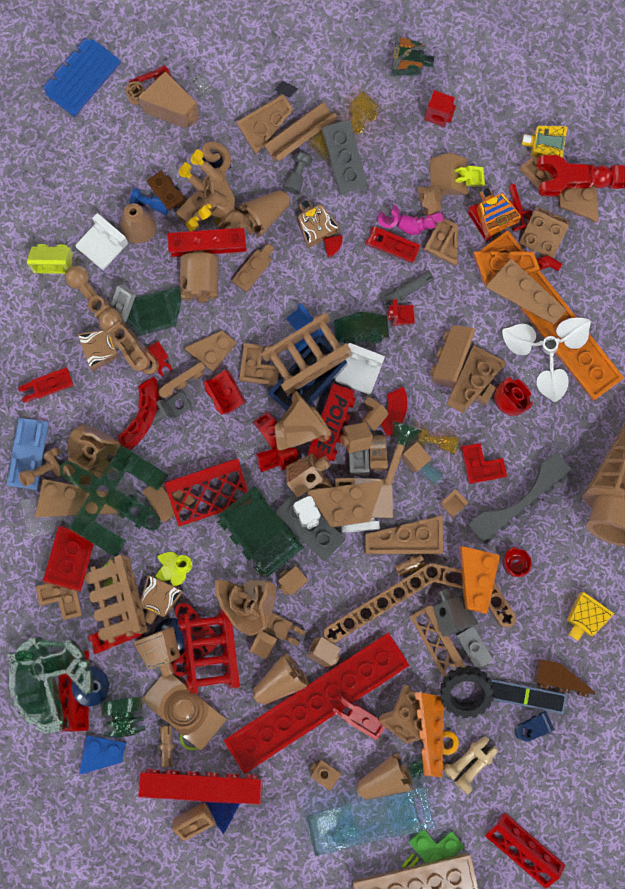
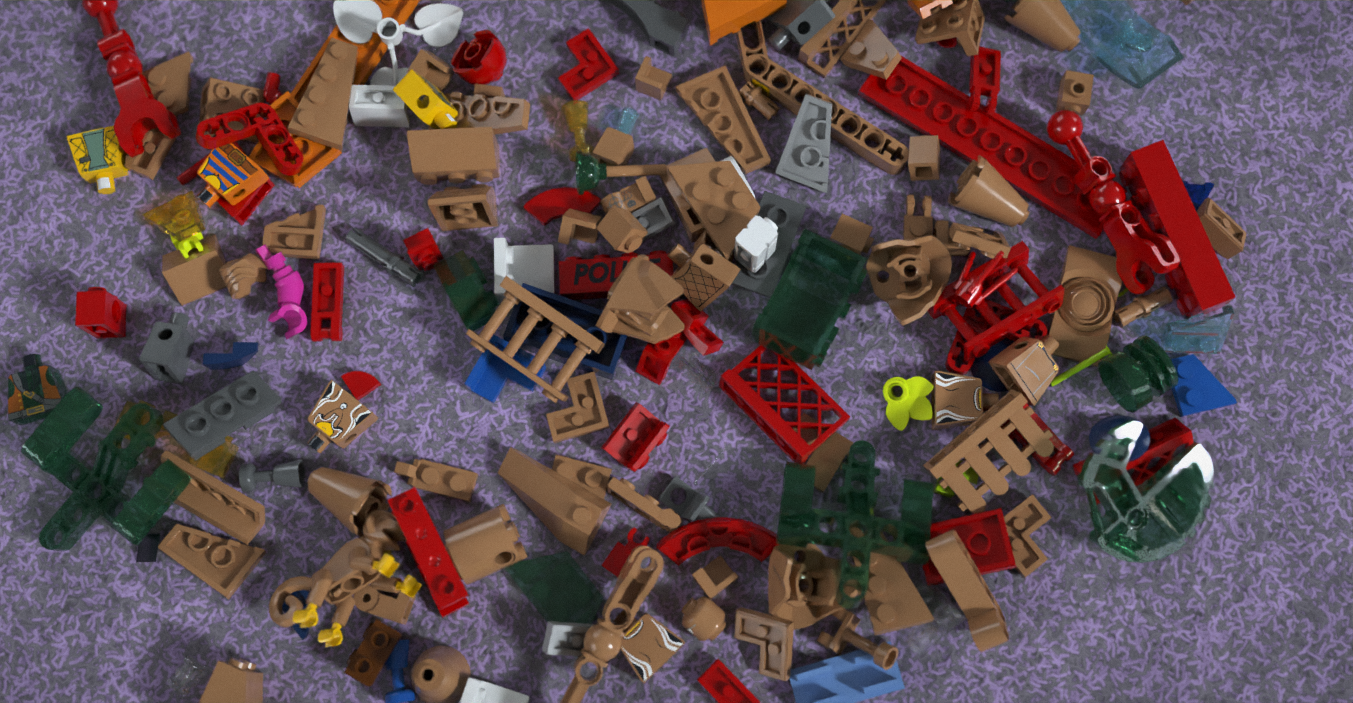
camera: 105 degrees left, 5 degrees down
none -> clear green piece [21,387,191,552]
none -> dark grey torso [139,312,194,385]
none -> clear yellow wing [143,191,206,242]
none -> red beam [196,103,304,176]
none -> dark blue slope [203,342,259,370]
none -> white panel [349,85,410,127]
none -> yellow torso [393,69,458,129]
none -> medium nougat panel [407,49,455,91]
none -> medium nougat slope [428,184,498,231]
none -> medium nougat wedge [498,447,612,555]
none -> medium nougat head [681,596,726,641]
none -> medium nougat panel [692,556,739,599]
none -> medium nougat tile [734,607,794,682]
none -> light grey wing [775,93,832,193]
none -> medium nougat wing [841,19,902,79]
none -> medium nougat beam [925,529,1010,652]
none -> medium nougat wing [949,222,1011,259]
none -> red plant [952,251,1018,309]
none -> red piece [1046,110,1180,294]
none -> lime piece [1050,345,1112,387]
none -> clear light blue wing [1160,306,1234,354]

